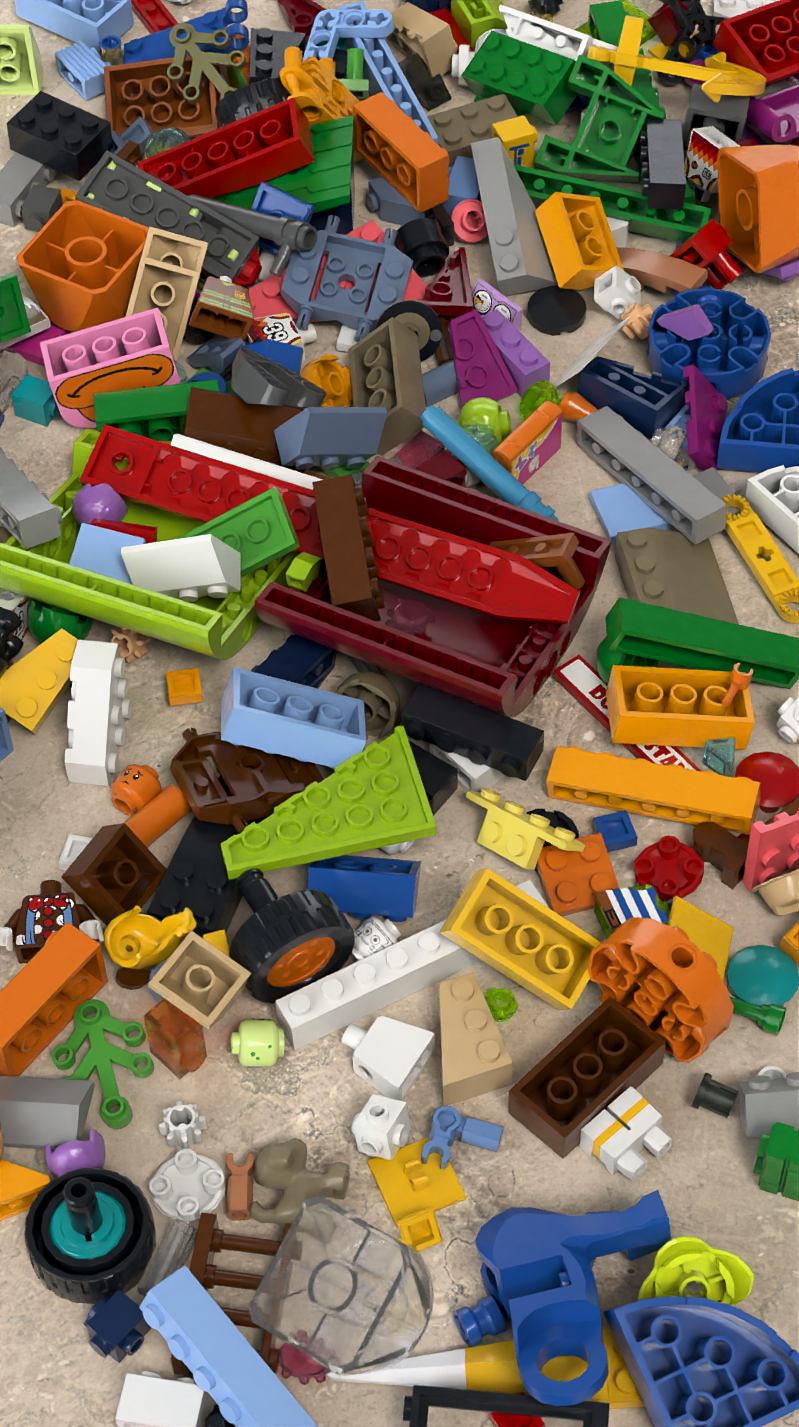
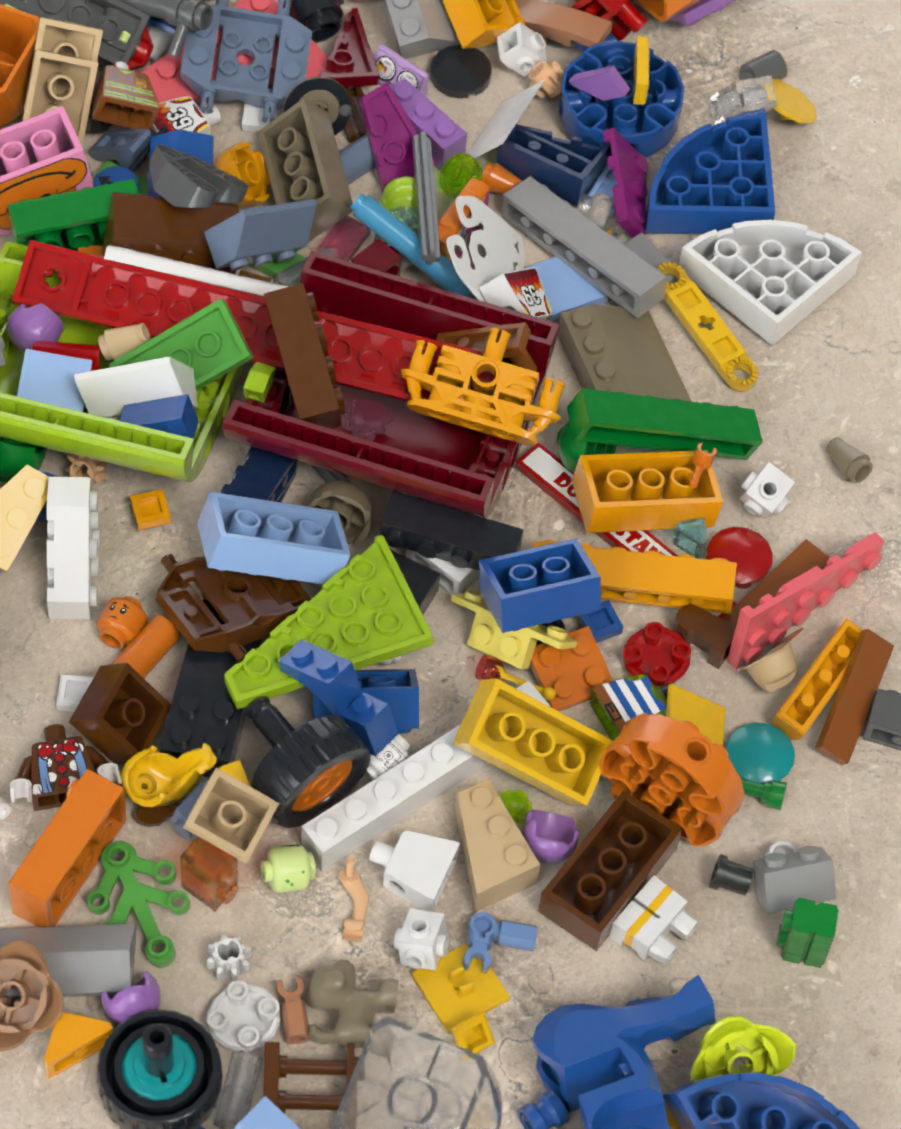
camera: 15 degrees left, 5 degrees up
none -> tan cone [98,323,150,361]
none -> blue brick [120,394,199,439]
none -> blue arch [278,639,399,756]
none -> light nougat piece [338,857,369,942]
none -> light orange piece [401,328,565,446]
none -> axle [412,131,441,265]
none -> white piece [446,196,525,302]
none -> hinge [475,654,556,701]
none -> white torso [479,267,552,319]
none -> blue brick [479,538,601,633]
none -> medium lavender hair [522,810,579,864]
none -> yellow tile [633,36,649,105]

